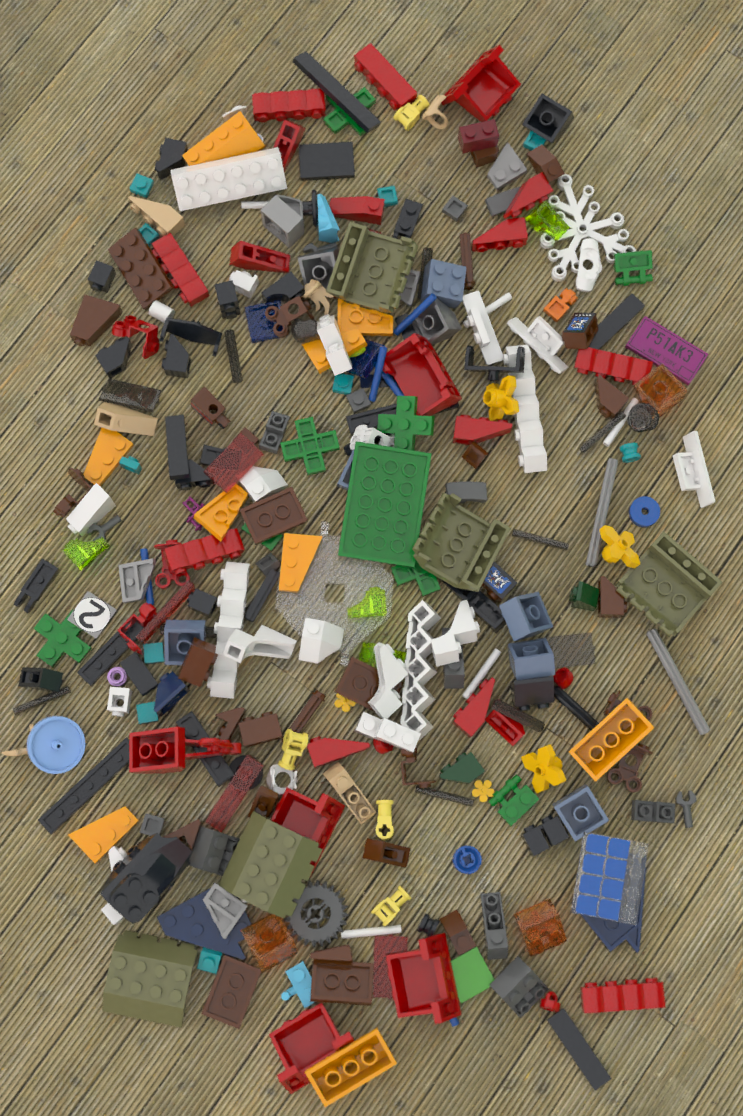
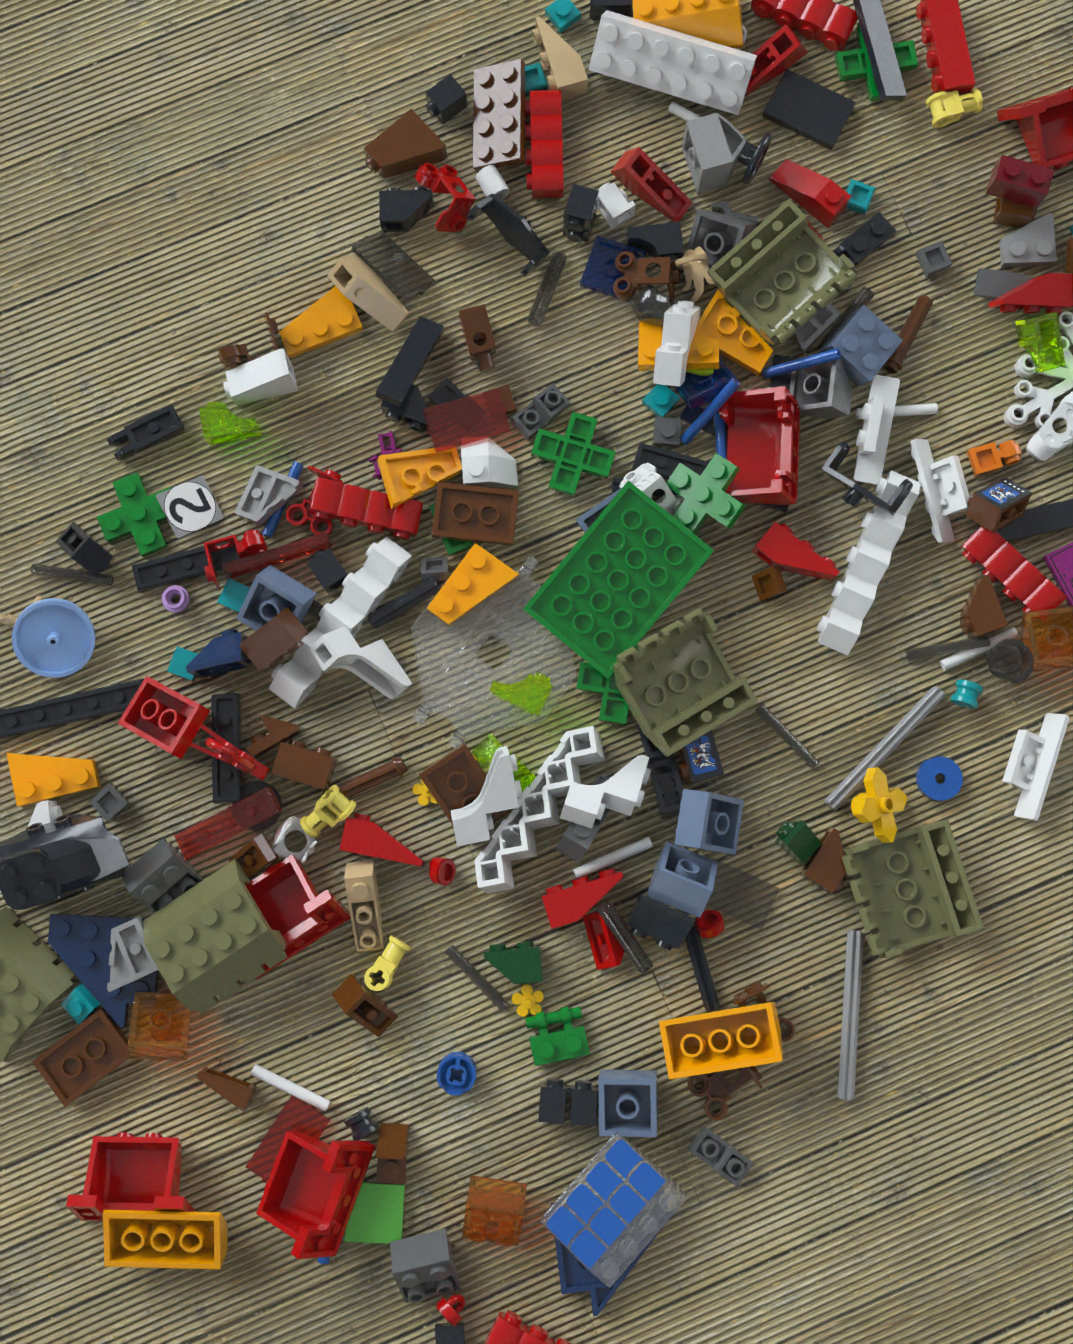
camera: 35 degrees right, 5 degrees up
dark grey bar [87,515,122,543] -> none
white brick [107,687,132,717] -> none
teal plate [119,456,142,475] -> none
black slope [120,652,158,696] -> none
black slope [162,334,191,378] -> none
reddish brown slope [164,819,202,850] -> none
medium azure plate [281,961,315,1008] -> none
dark grey gear [283,880,349,948] -> none
white slope [299,618,344,664] -> none
reddish brown plate [310,959,374,1006] -> none
medium azure slope [317,194,340,243] -> none
white arch [354,712,421,752] -> none
light yellow connector [371,885,412,927] -> none
reddish brown piece [401,745,436,788] -> none
tan piece [422,95,448,129] -> none
dark grey slope [445,481,487,504] -> none
red slope [471,217,528,252] -> none
dark grey slope [480,892,508,960] -> none
yellow plant [483,375,519,421] -> none
yellow plant [521,744,566,793] -> none
dark grey bar [675,790,697,828] -> none

